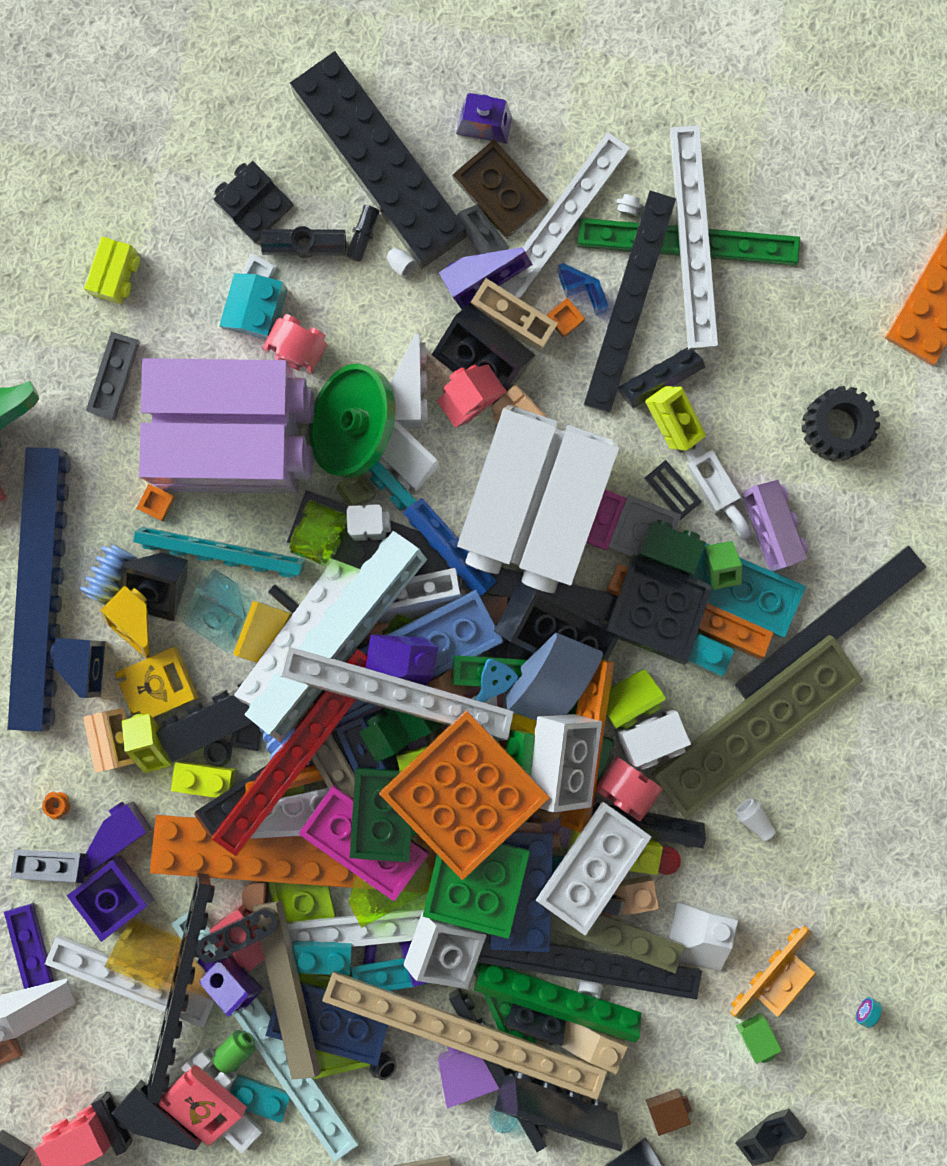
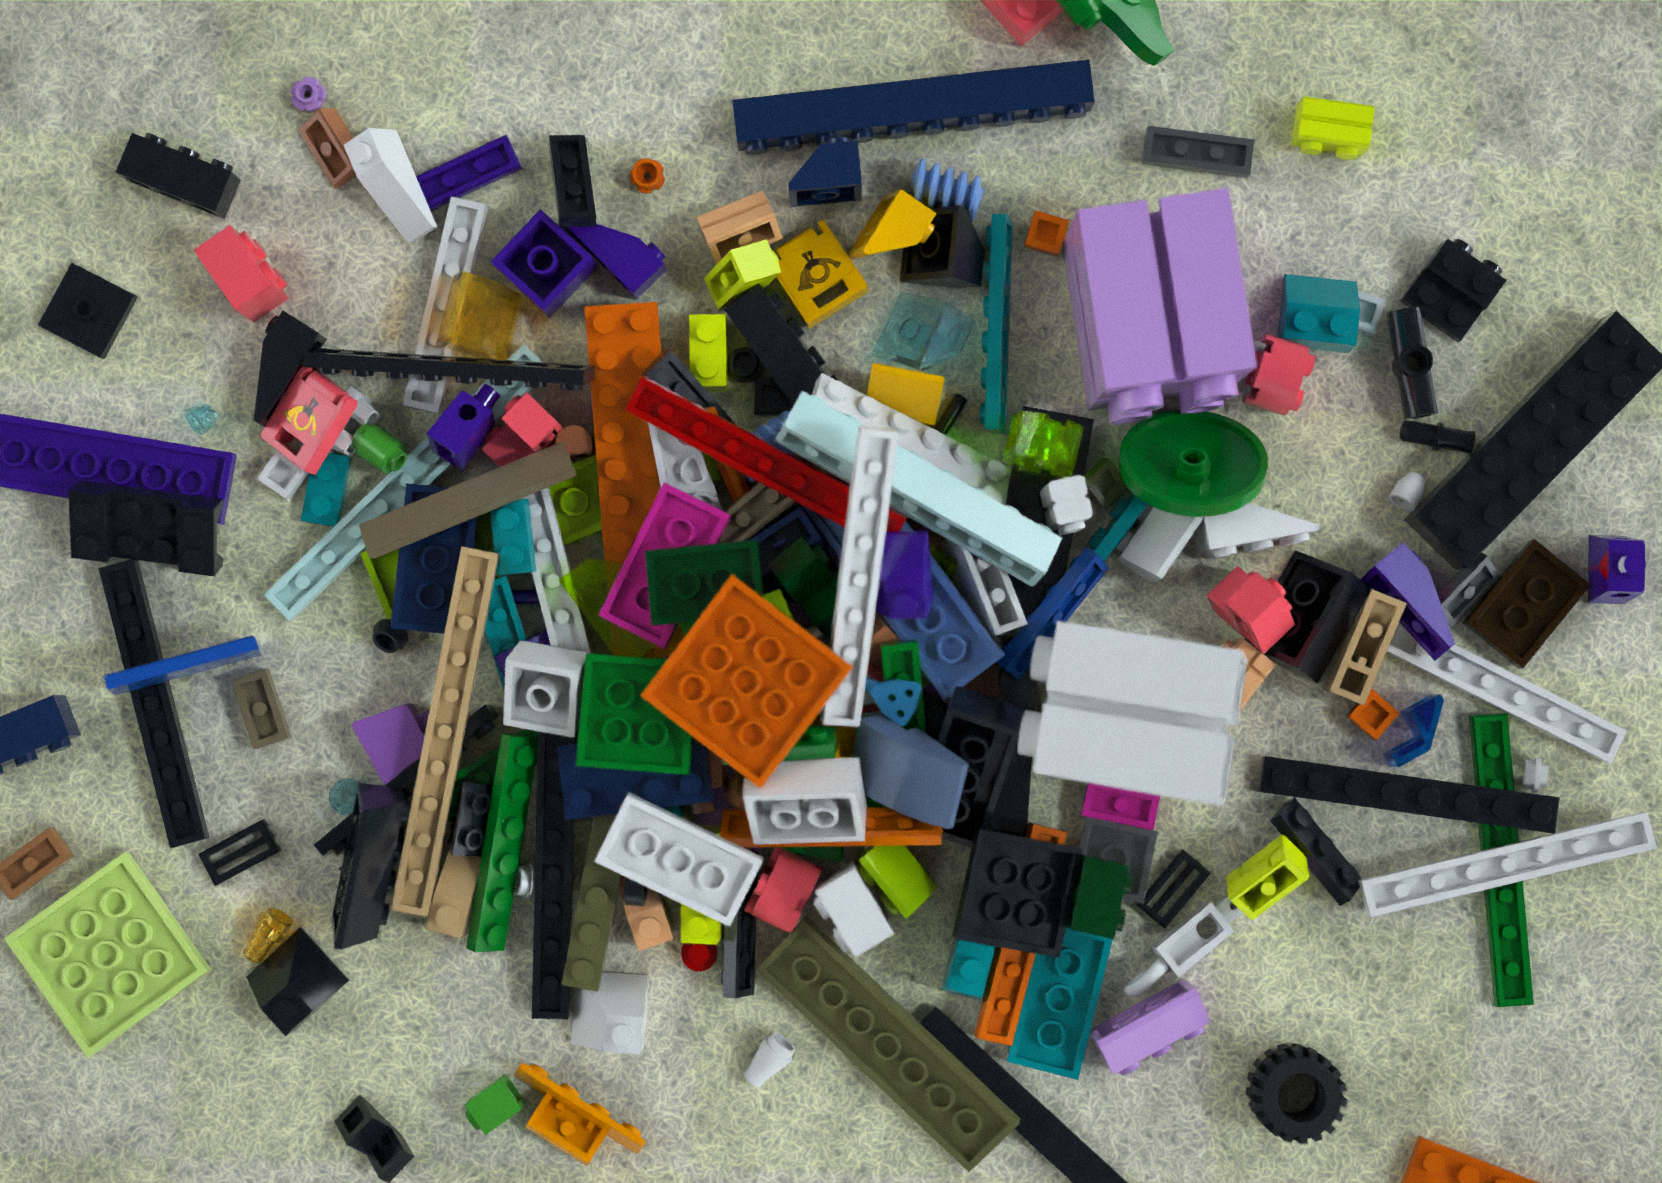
camera: 80 degrees right, 0 degrees up
black tile [91,1091,133,1156] -> none
black beam [196,907,279,963] -> none
reddish brown brick [646,1088,693,1136] -> none
bright green brick [705,541,742,590] -> none

